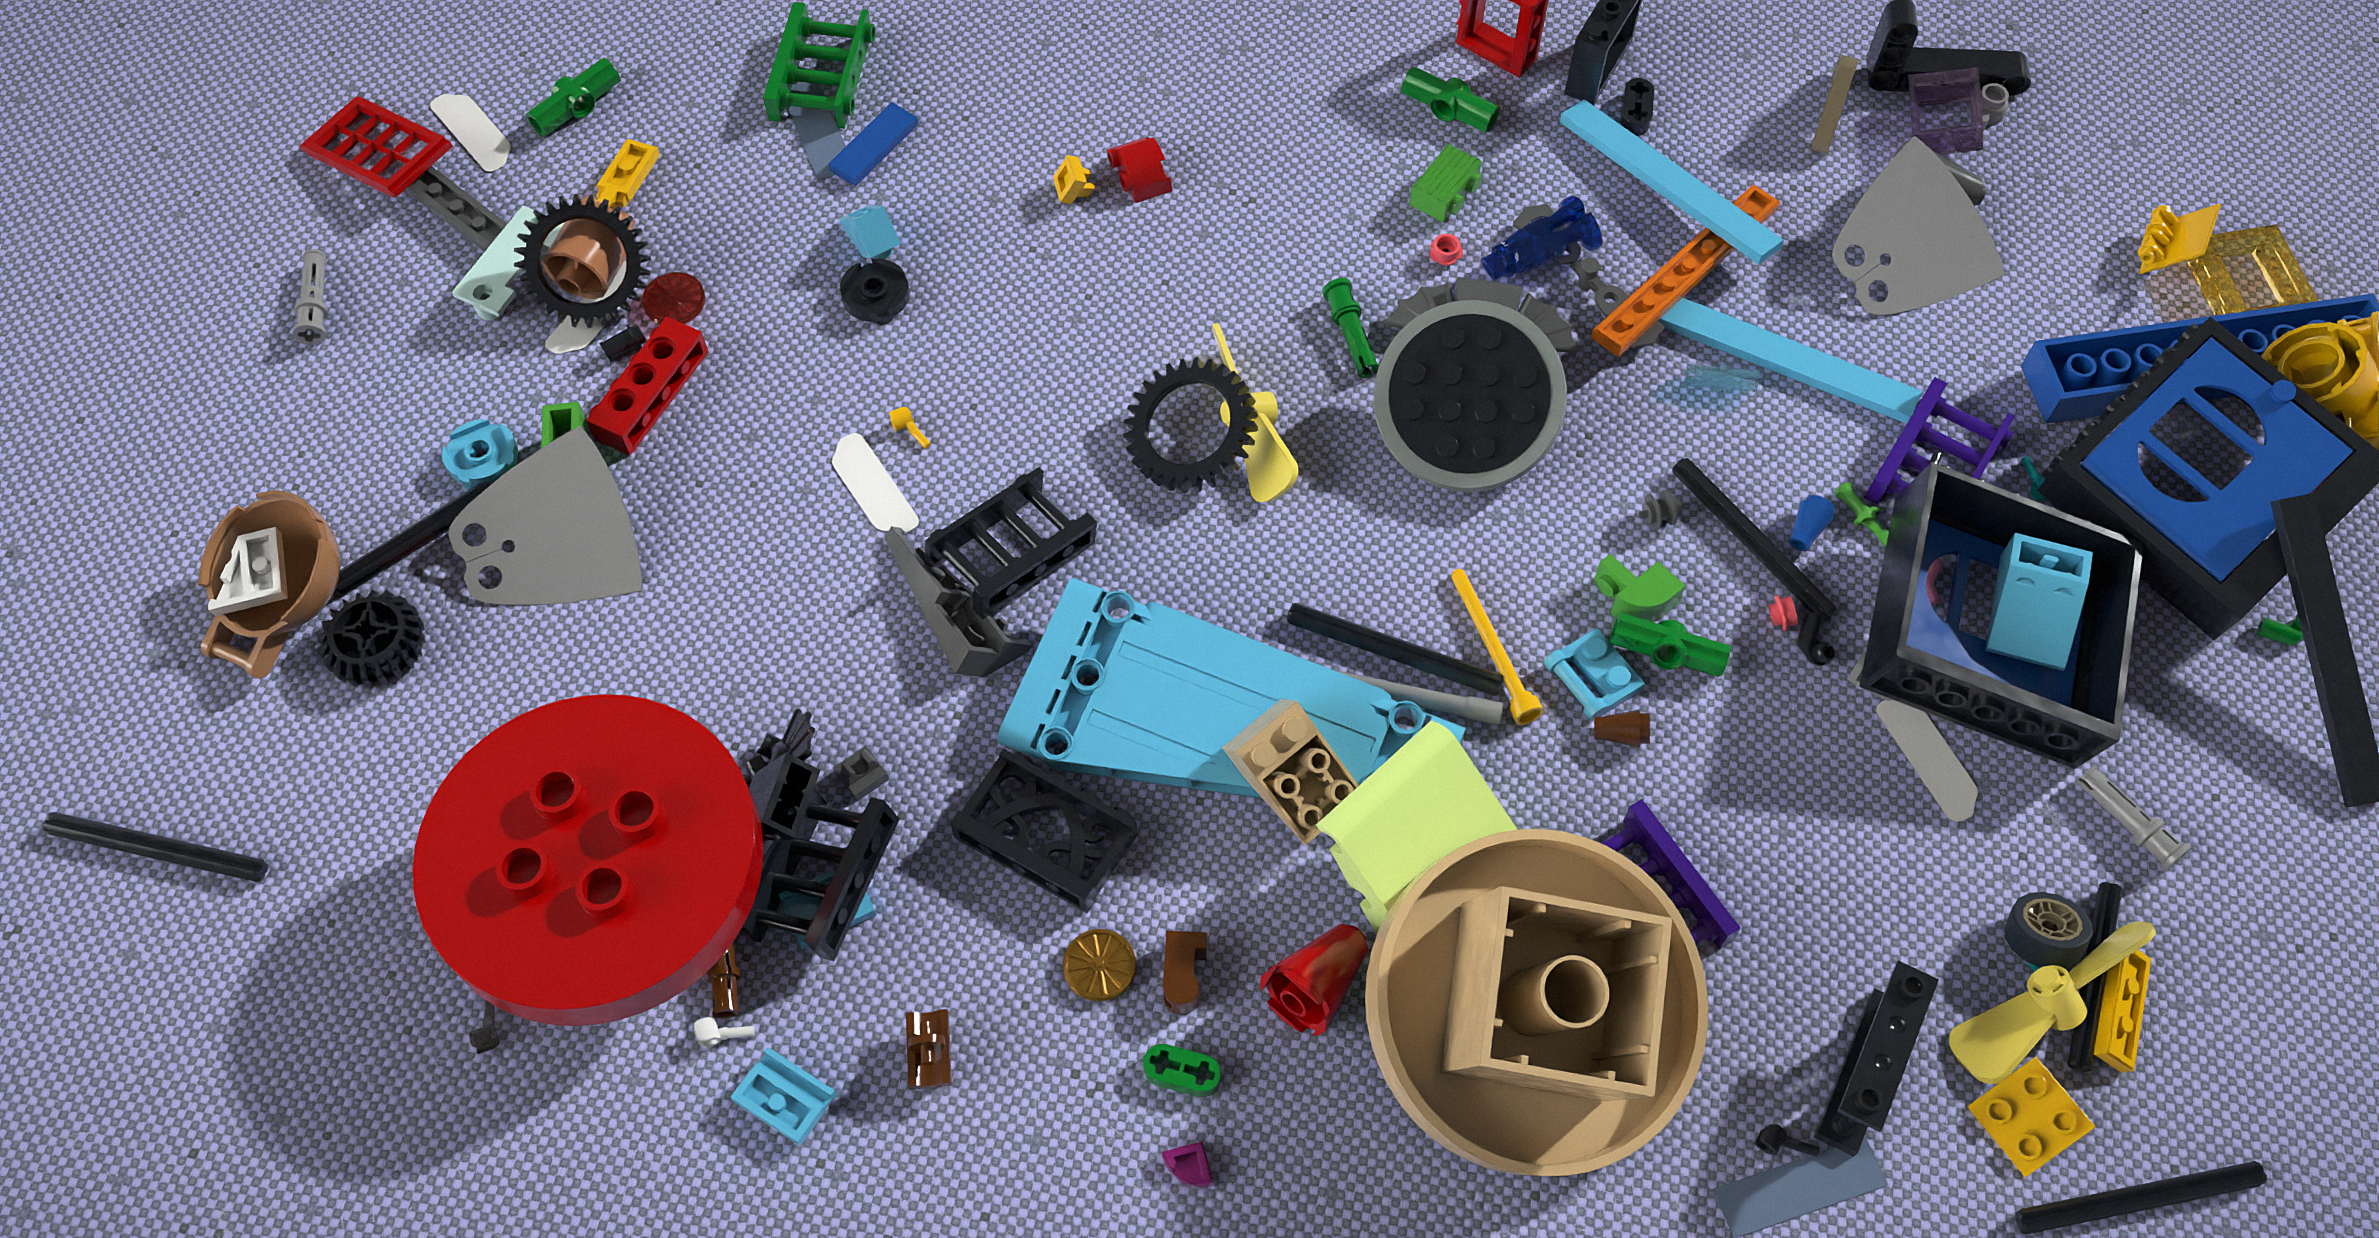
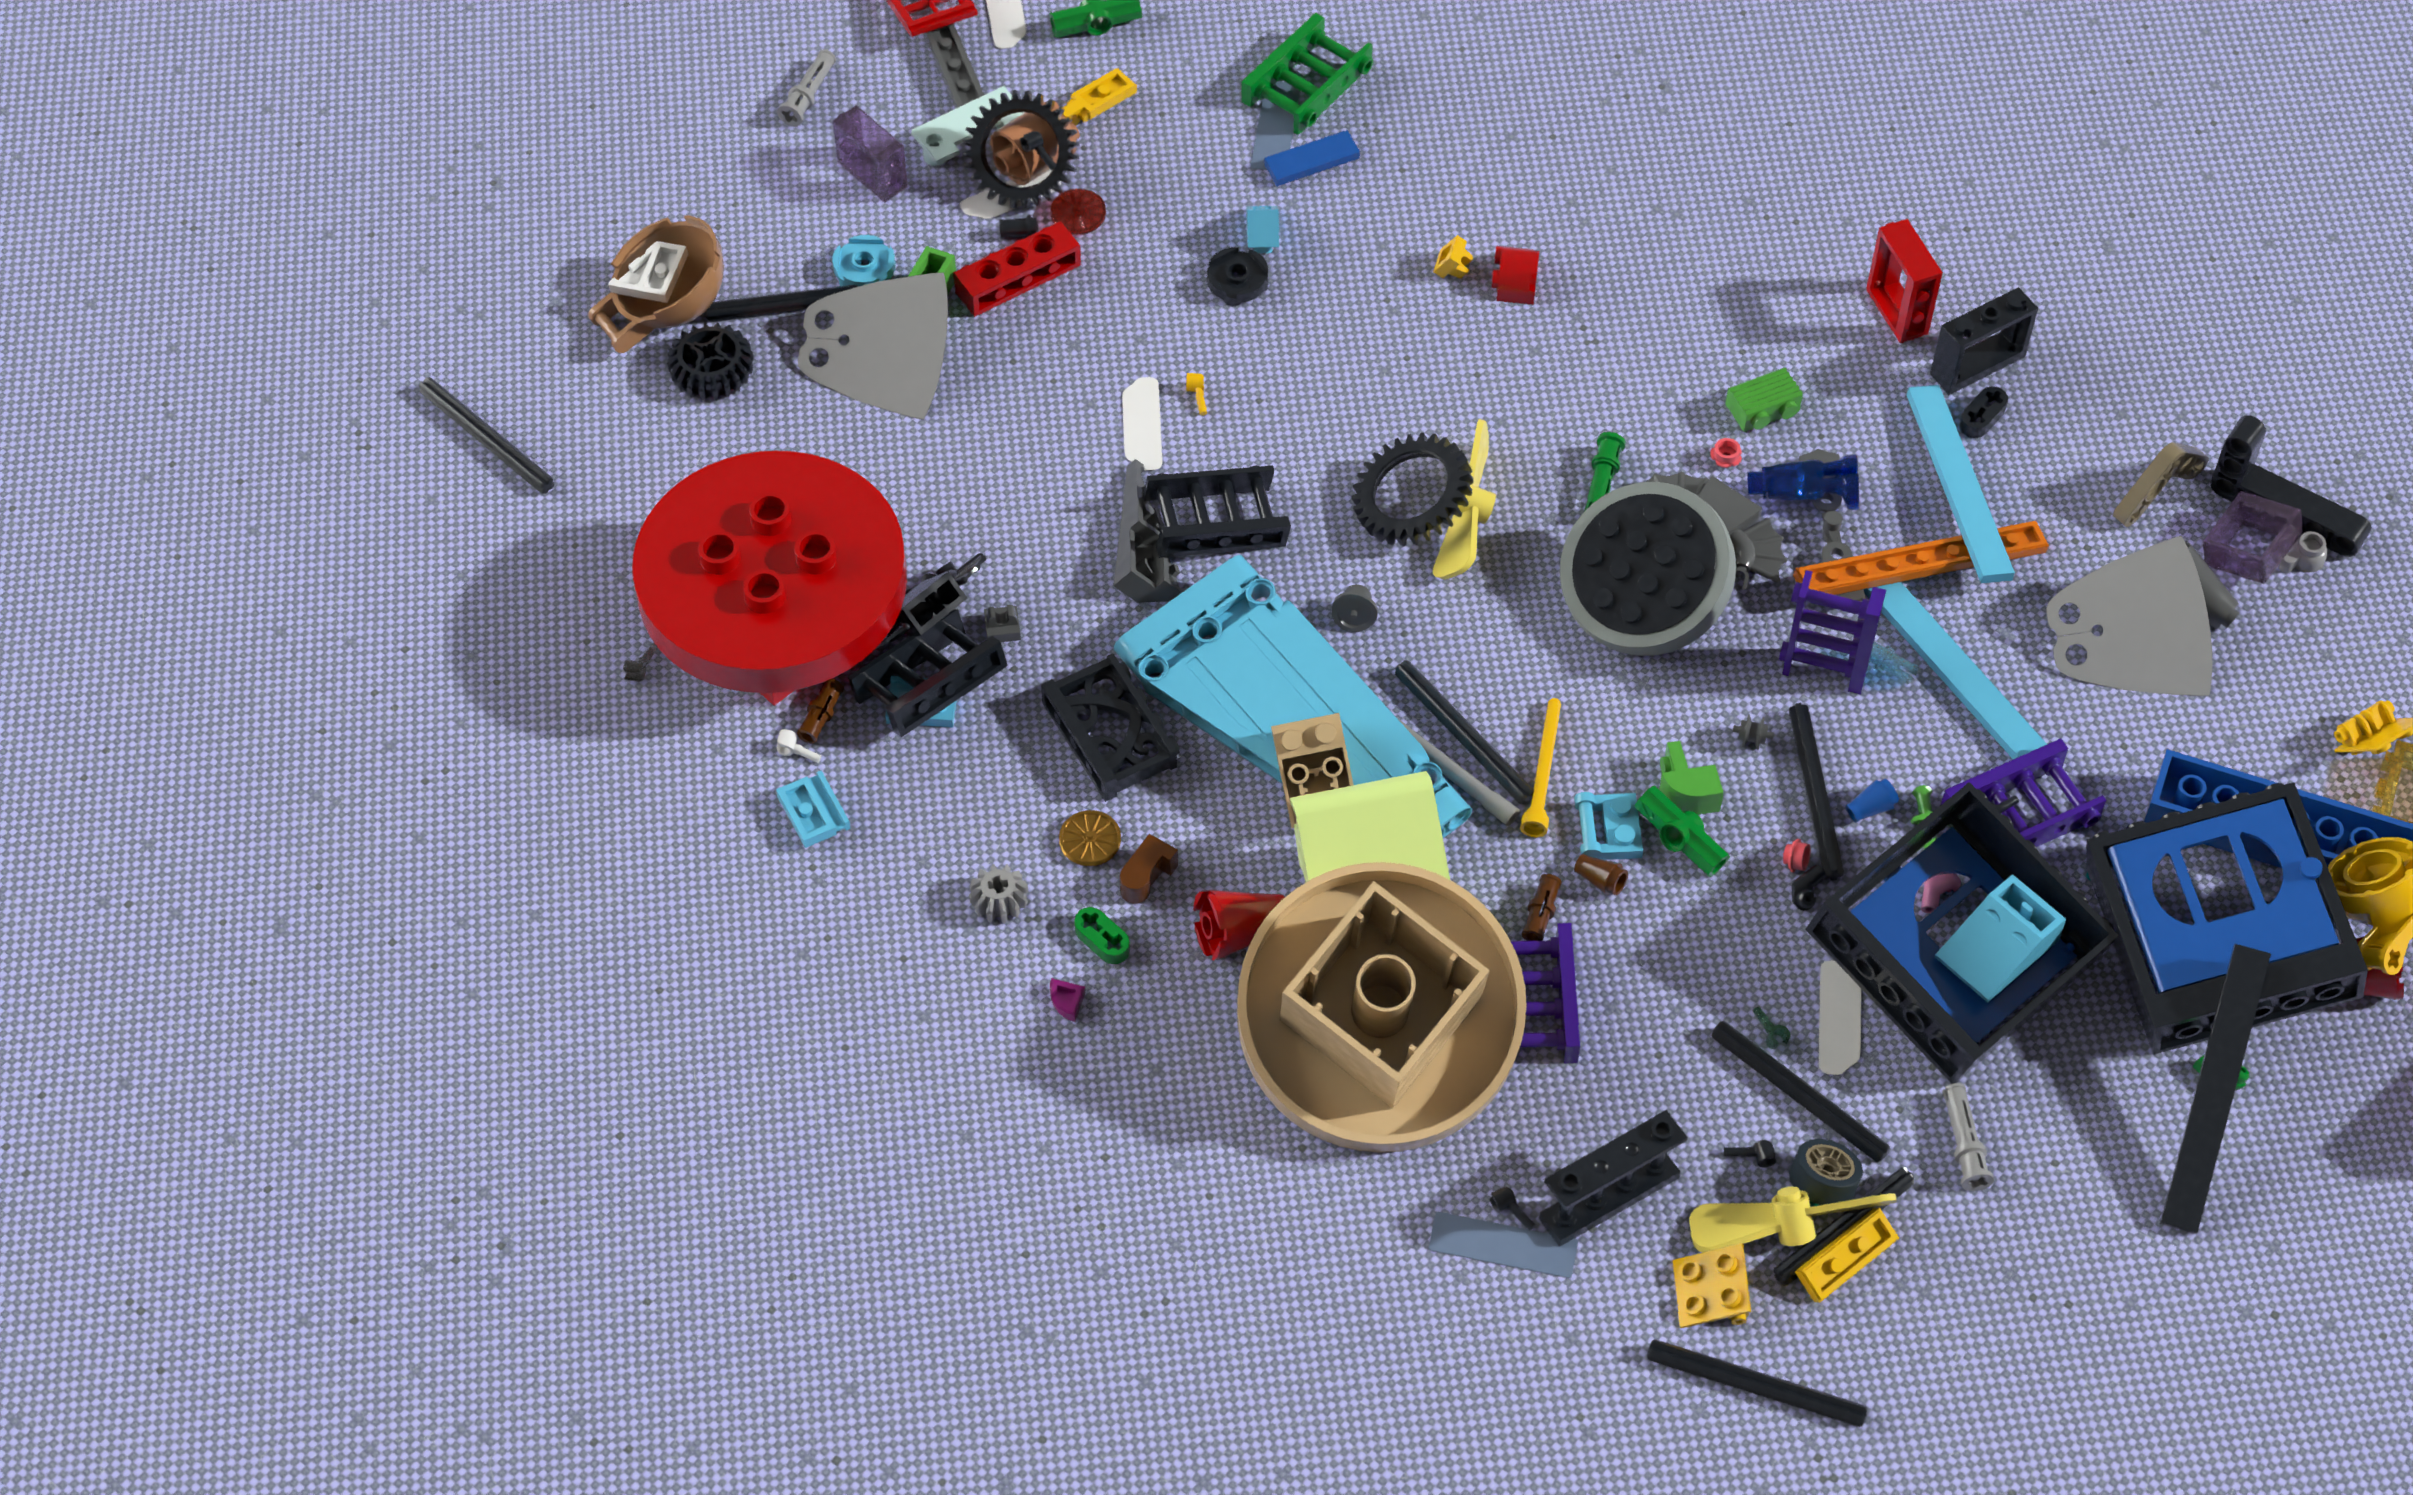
camera: 30 degrees right, 5 degrees down
reddish brown hips [906,1009,952,1090] -> none
green piece [1401,66,1501,133] -> none
none -> clear purple window [833,105,908,203]
none -> light grey gear [969,864,1028,924]
none -> black hand [1020,131,1057,170]
none -> dark grey piece [1332,584,1378,632]
none -> reddish brown pin [1521,874,1562,941]
none -> black axle [1711,1021,1890,1162]
none -> black hand [1724,1140,1776,1167]
none -> clear green hand [1753,1006,1790,1049]
none -> dark purple fence [1779,570,1886,695]

